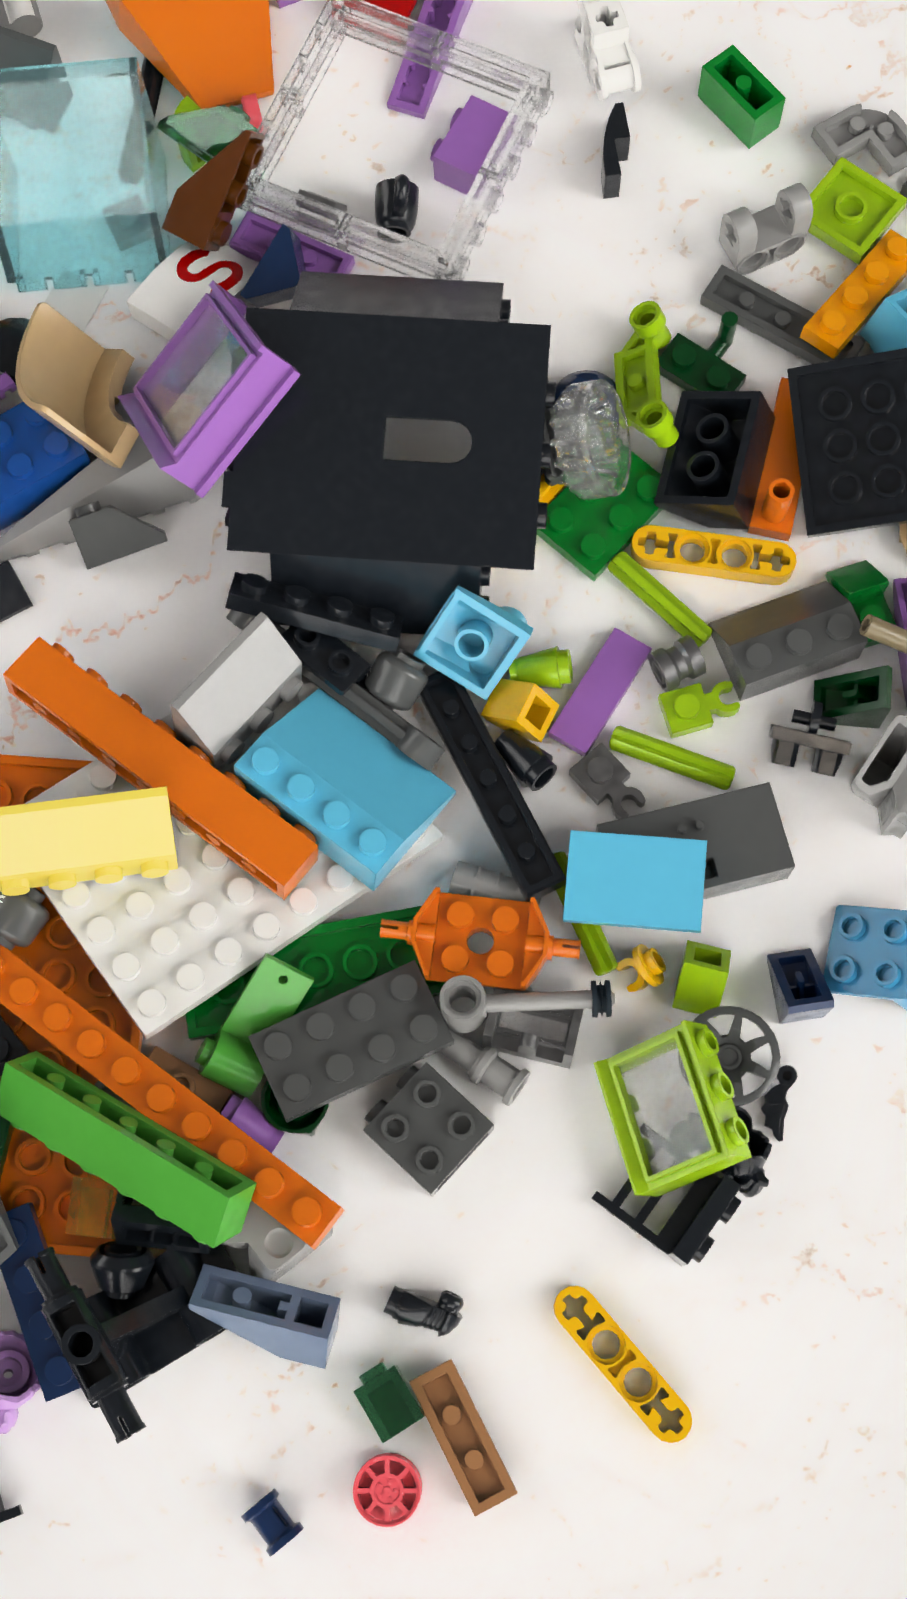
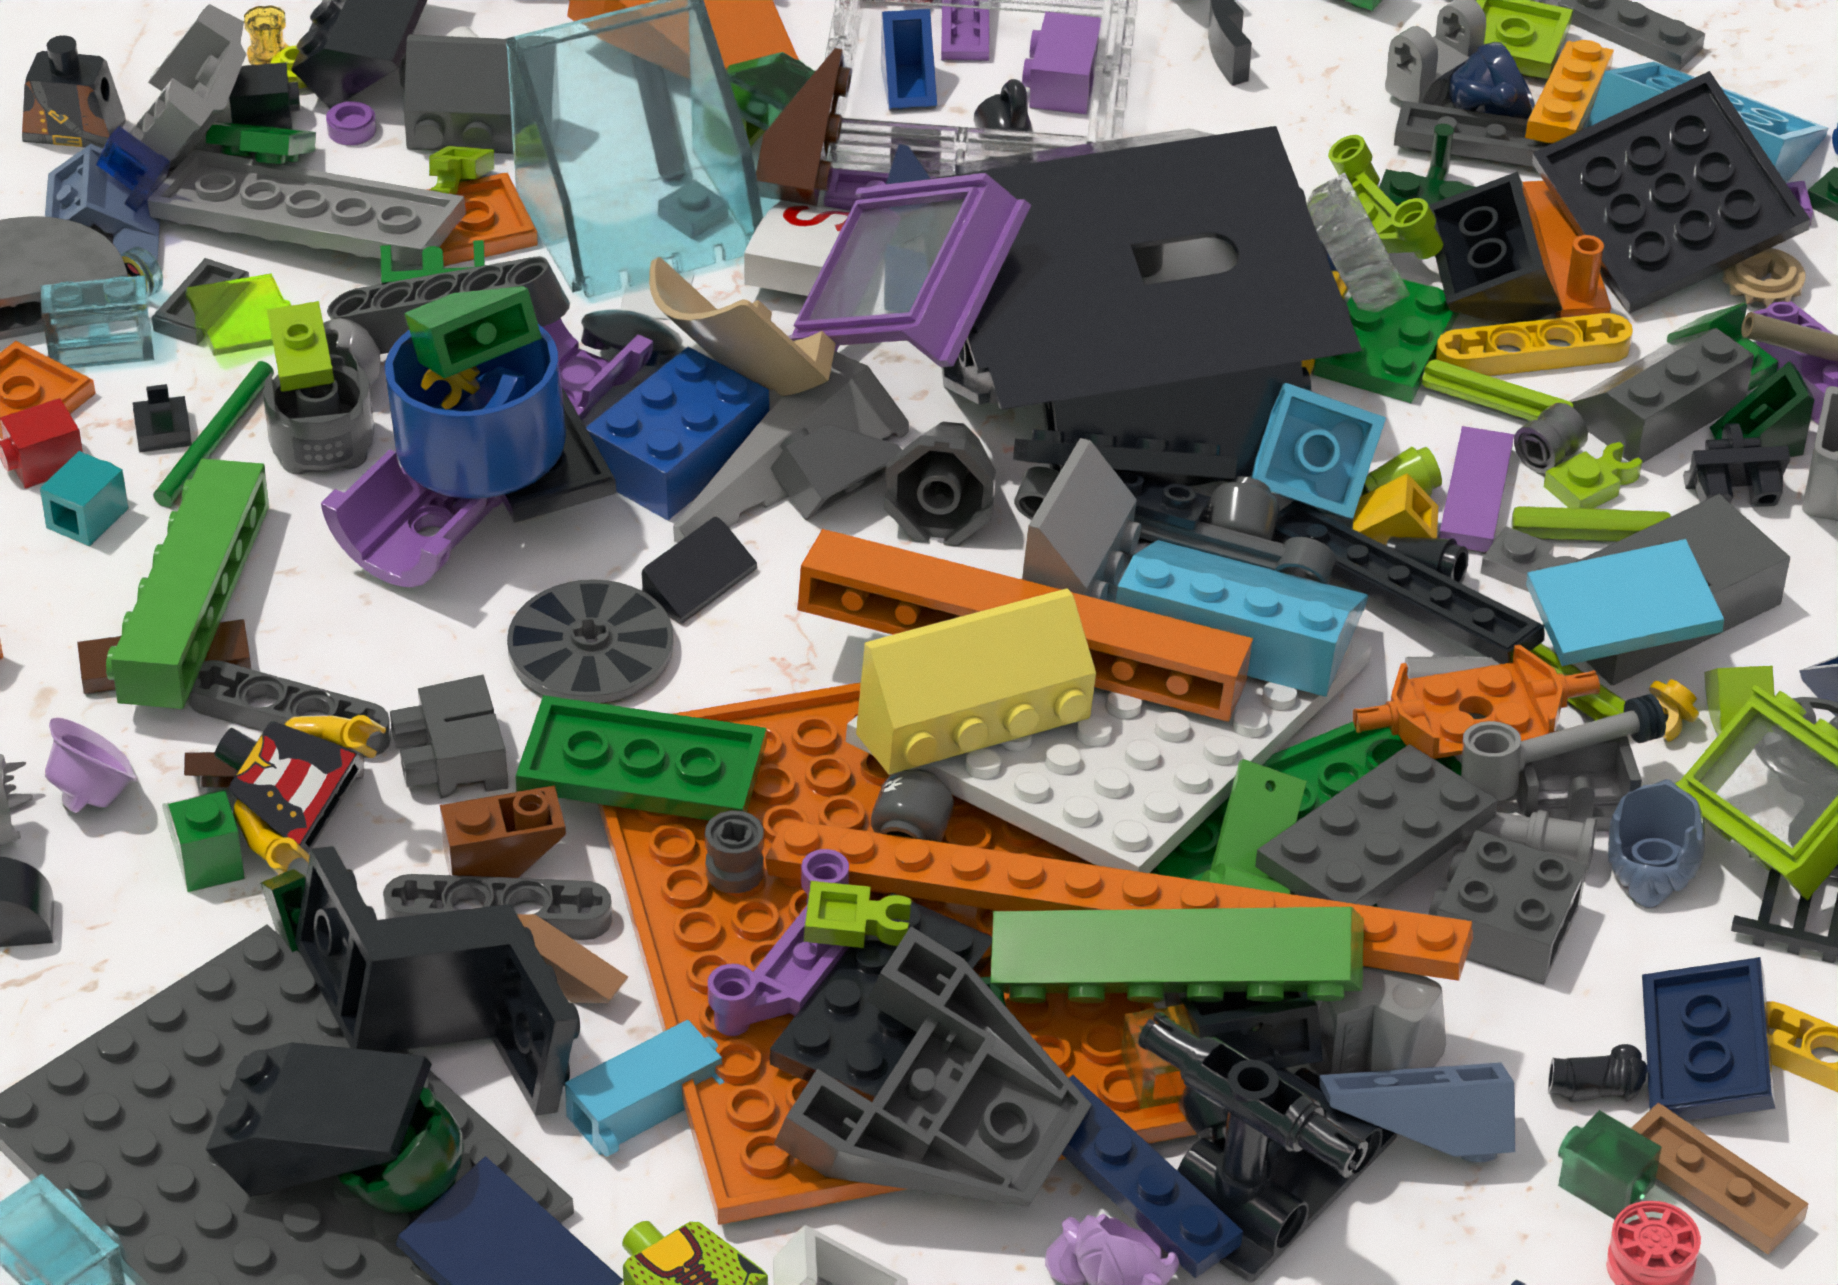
camera: 25 degrees left, 30 degrees down
none -> blue slope [881,9,937,110]
none -> dark grey cone [884,421,996,545]
none -> dark blue piece [1449,41,1535,119]
none -> sand blue hair [1608,779,1705,908]
none -> dark blue tile [1642,957,1776,1121]

